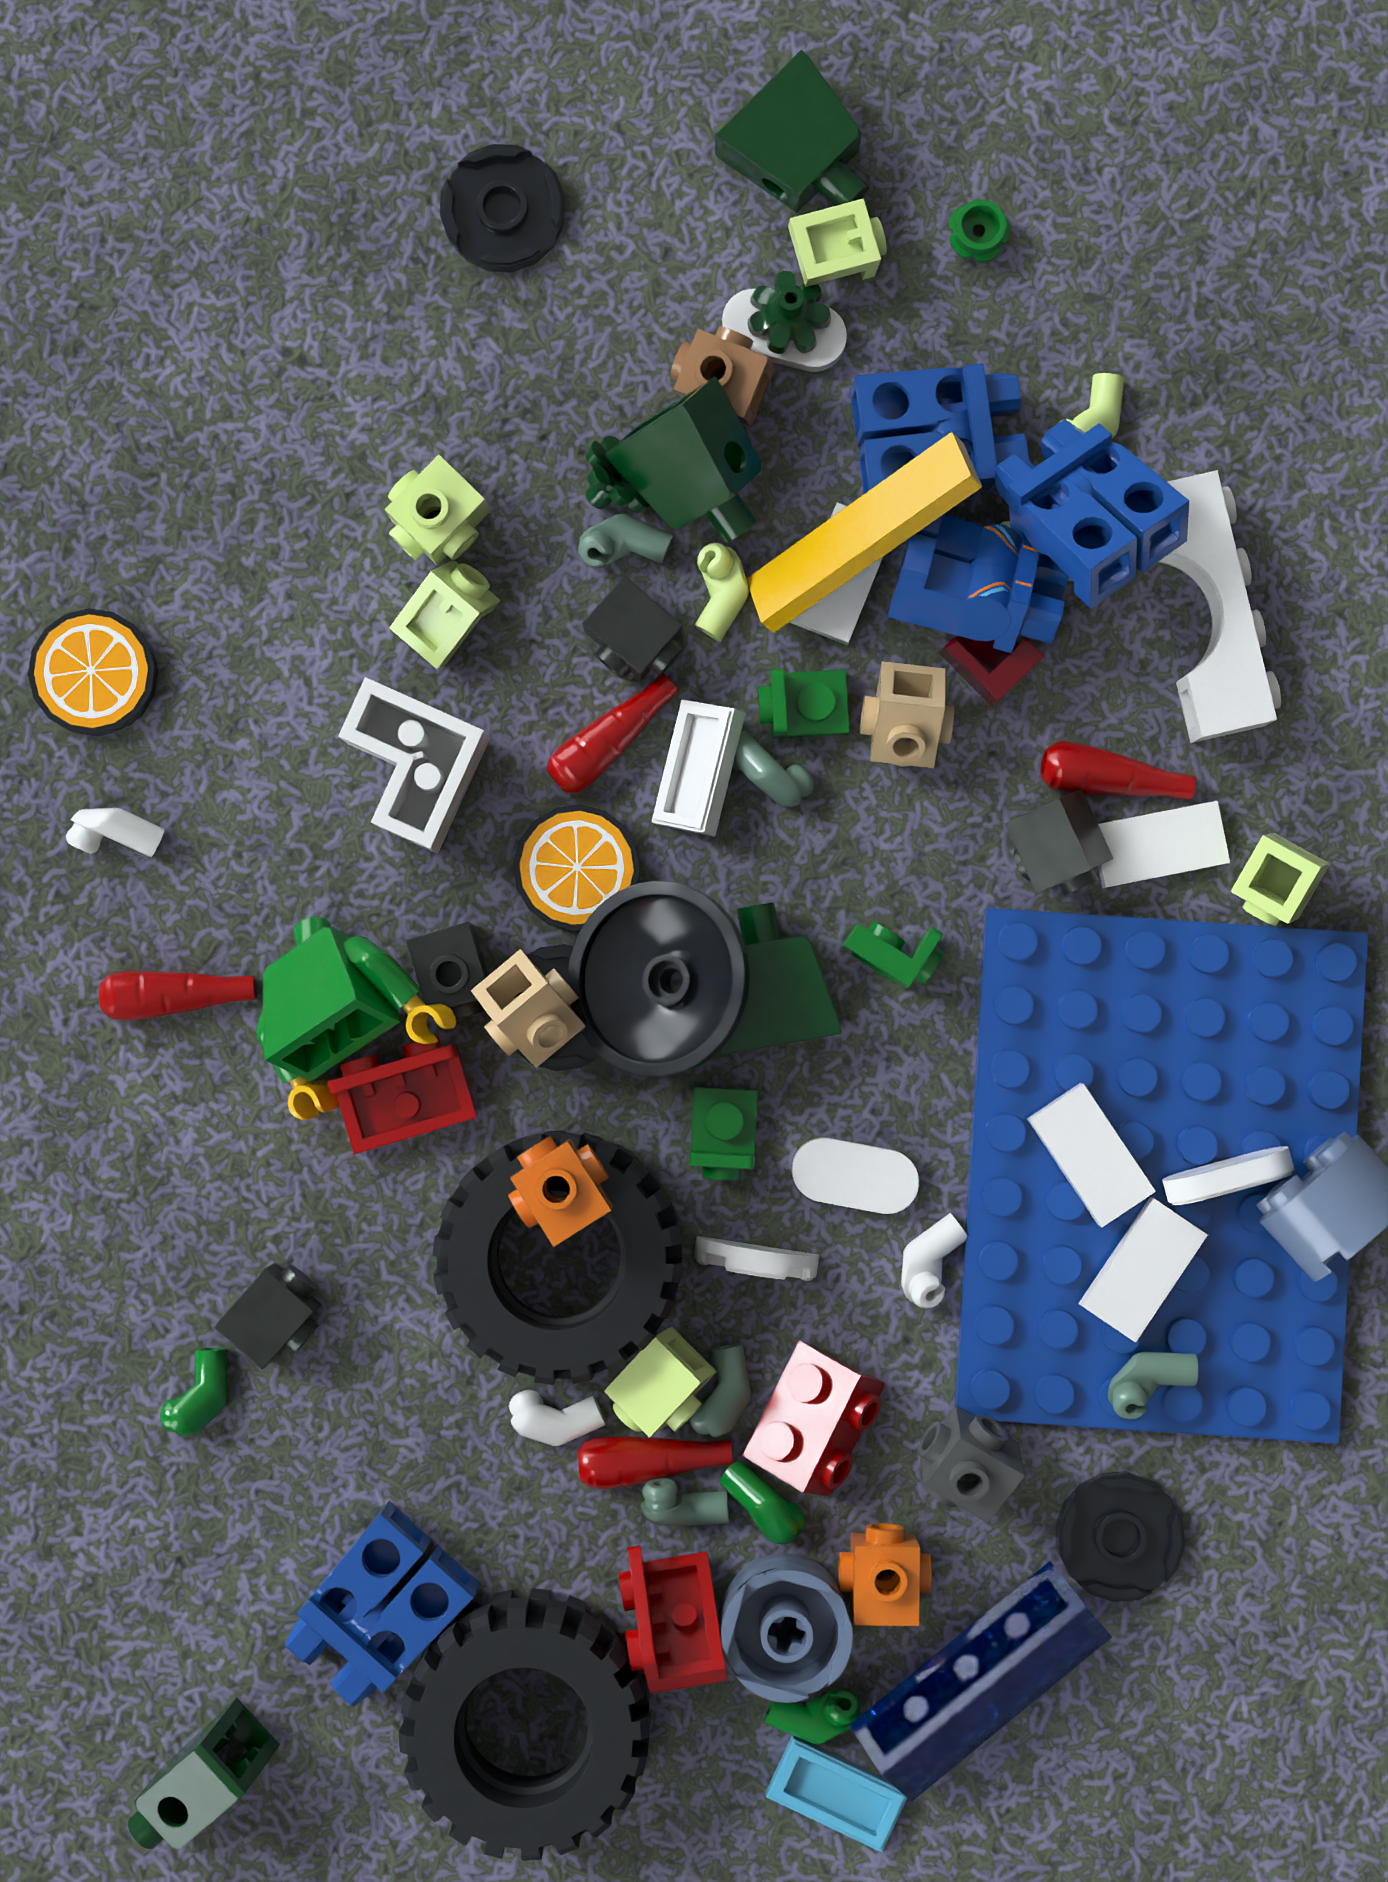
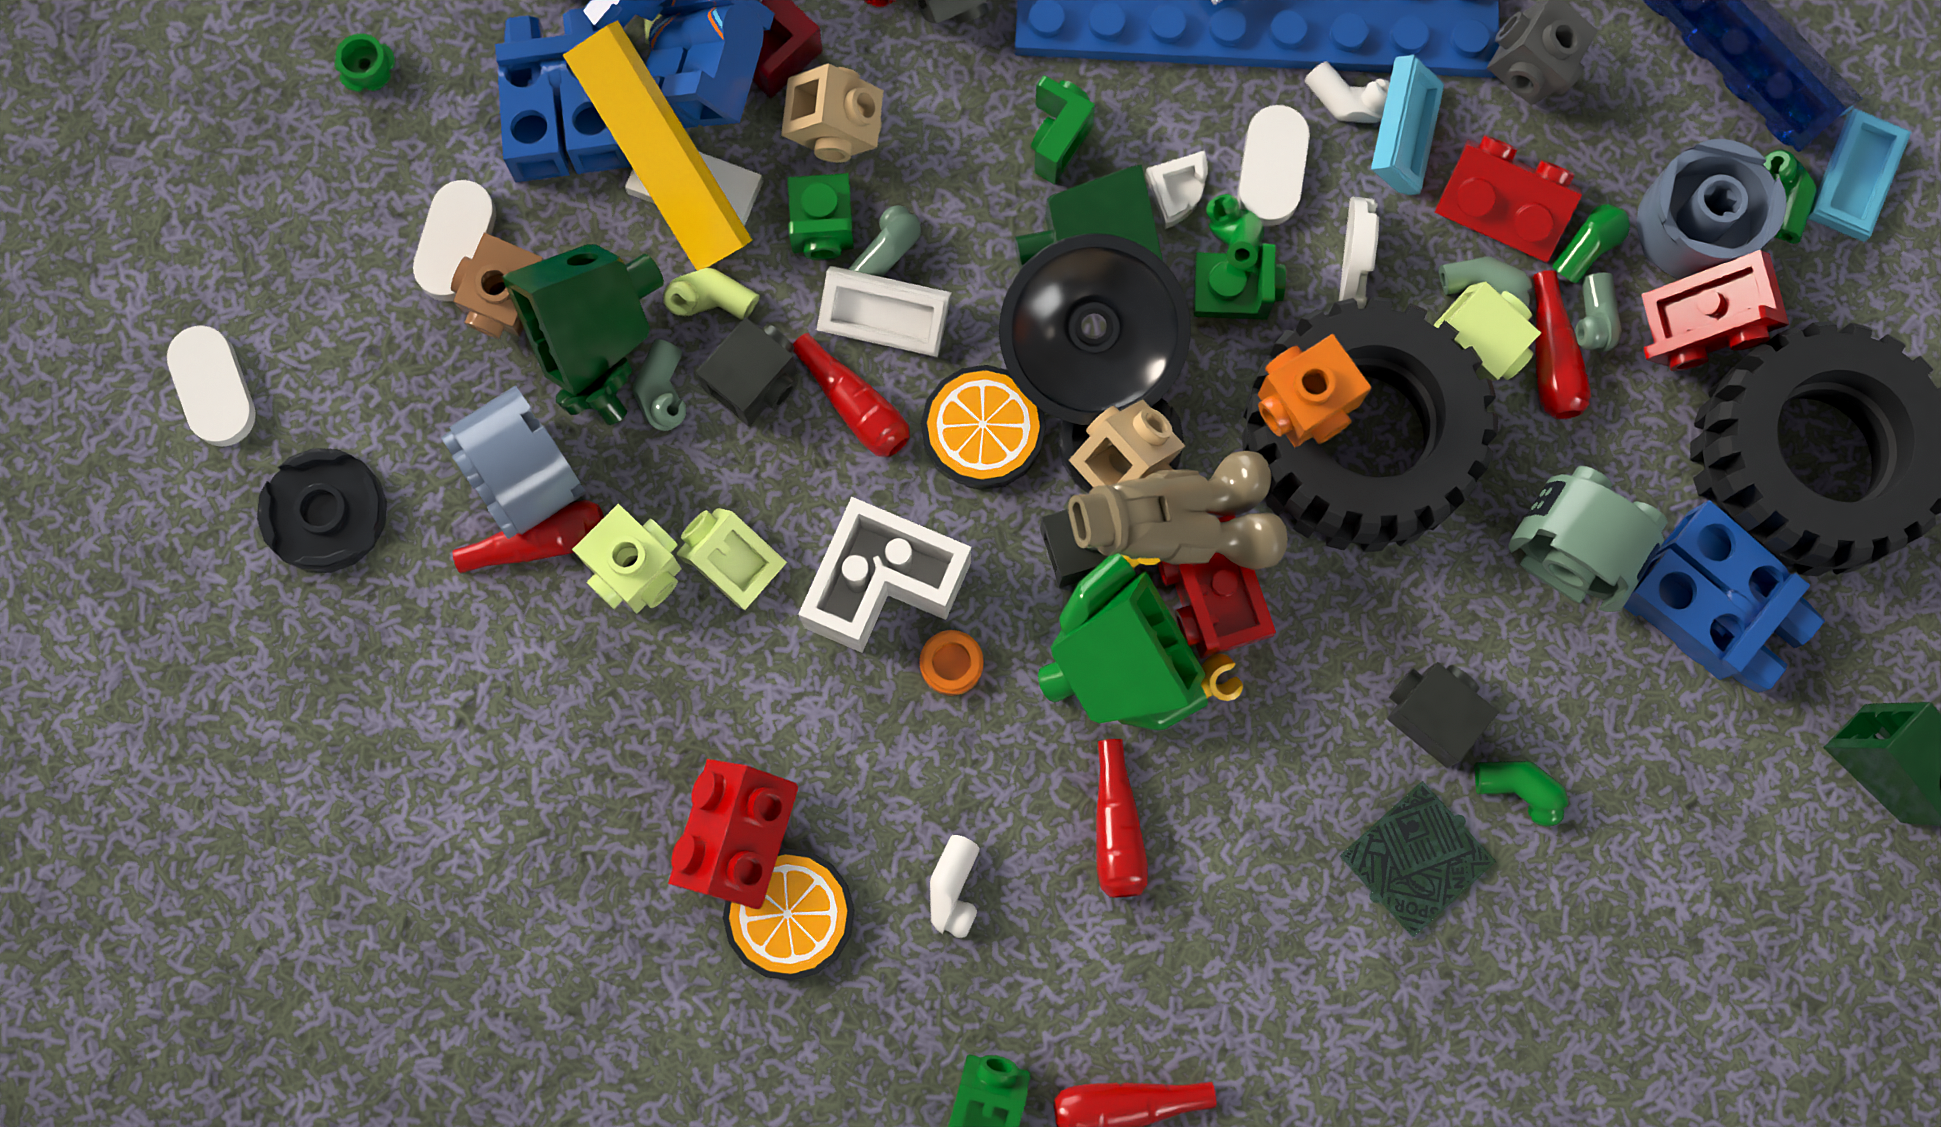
camera: 90 degrees left, 10 degrees down
white arm [509,1390,606,1446] -> none
dark green torso [715,49,869,213] -> none
dark green plant [747,271,831,354] -> none
yellowish green bracket [788,198,887,287] -> none
orange brick [838,1523,932,1626] -> none
none -> white tile [167,326,255,446]
none -> sand blue brick [441,385,586,539]
none -> red piece [452,499,604,573]
none -> red bracket [668,759,798,909]
none -> orange tile [920,630,984,696]
none -> dark tan piece [1068,451,1288,570]
none -> white tile [1145,151,1208,229]
none -> green arm [1206,194,1264,270]
none -> clear green piece [1339,781,1496,938]
none -> medium azure tile [1371,55,1444,195]
none -> sand green brick [1508,466,1668,612]

